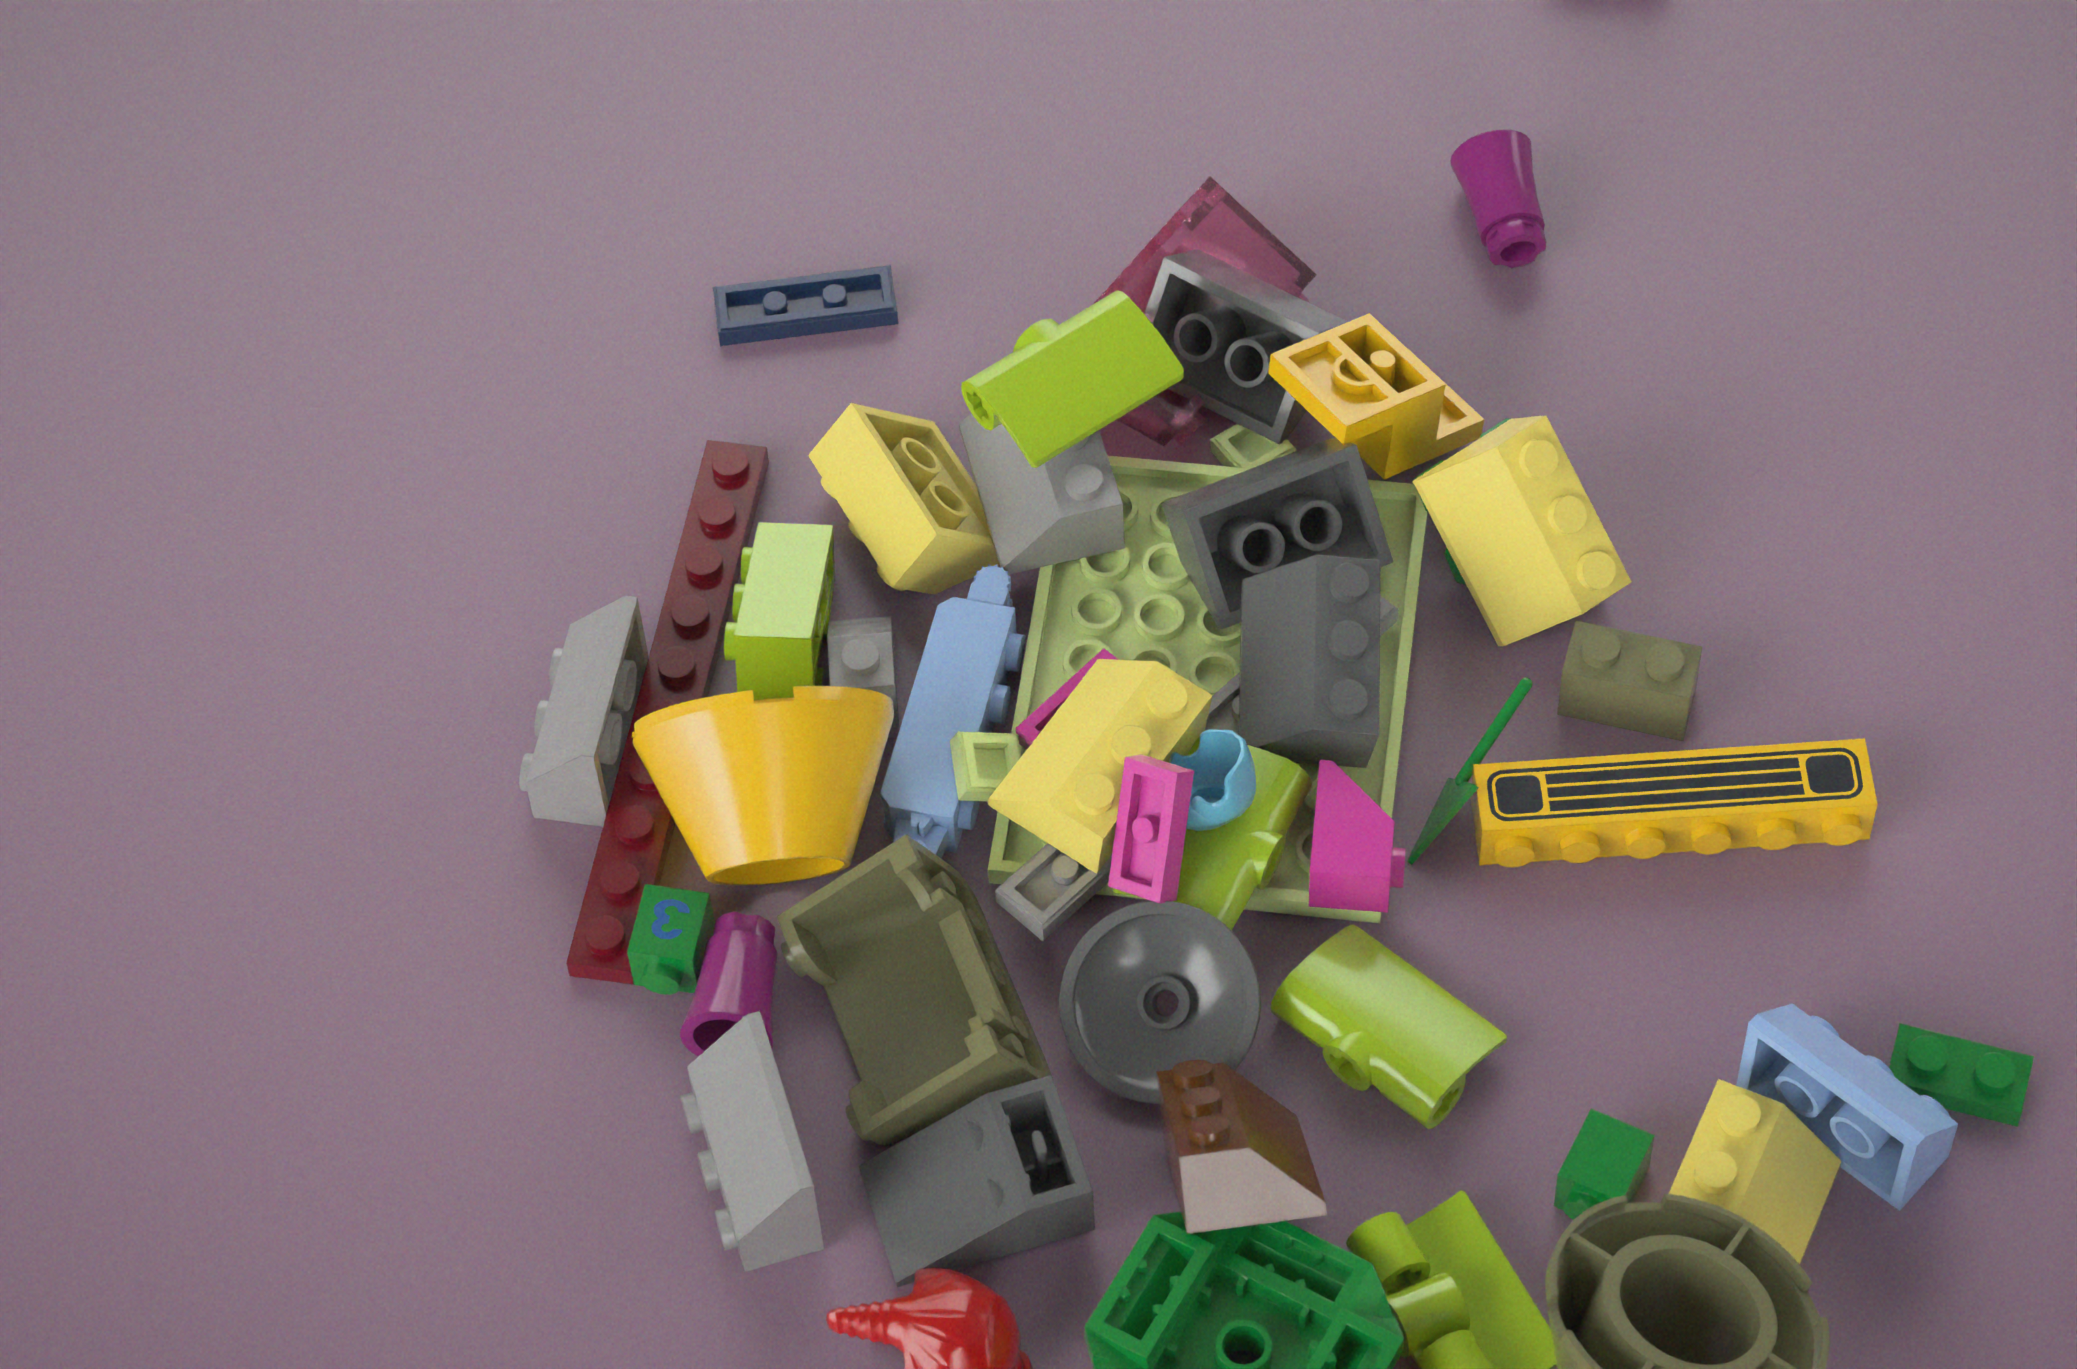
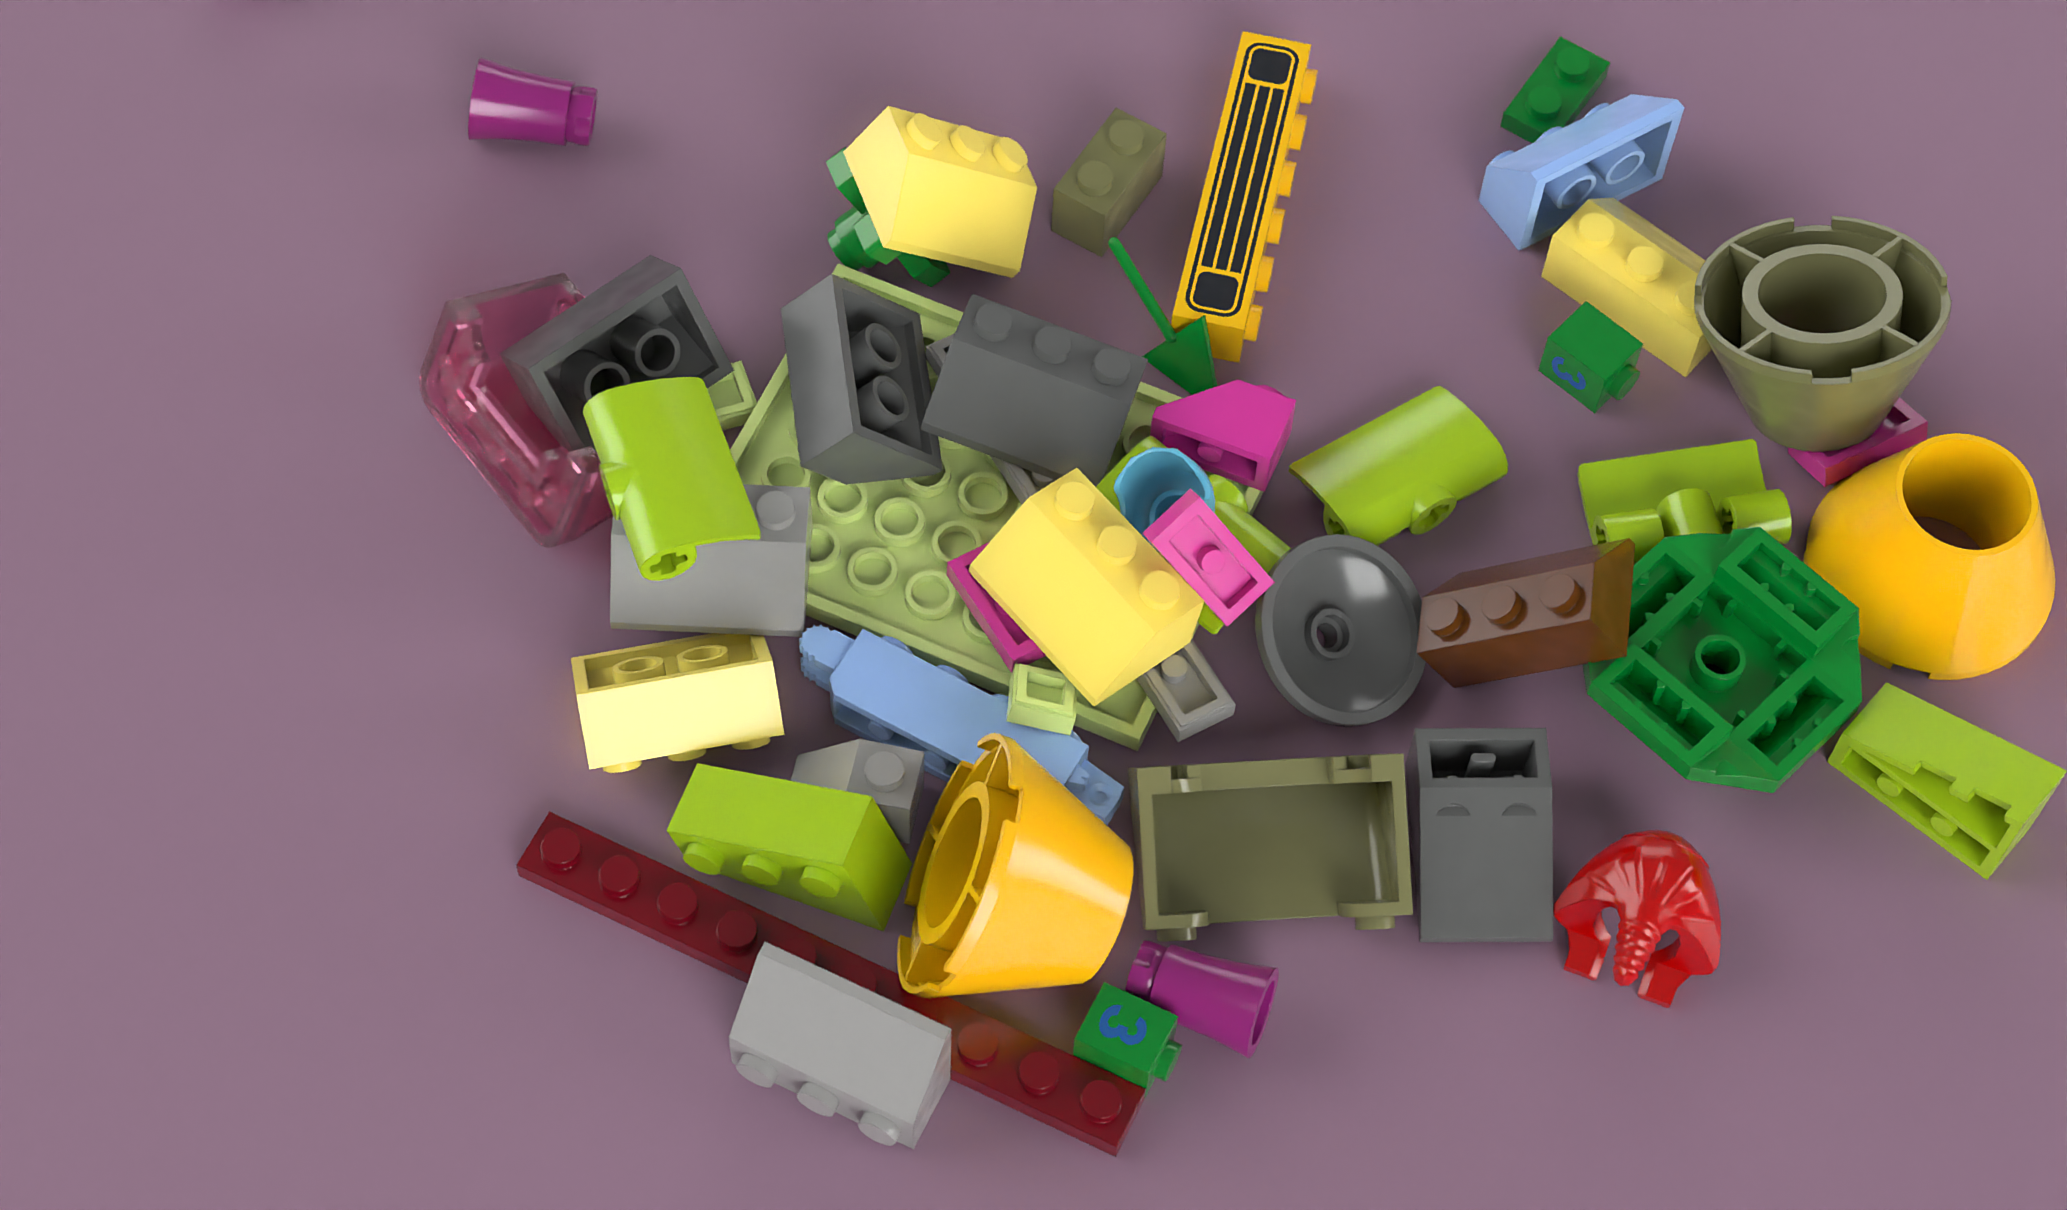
camera: 80 degrees left, 5 degrees up
light grey slope [680,1011,824,1272] -> none
dark blue tile [713,265,898,346] -> none
yellow bracket [1268,313,1484,480] -> none

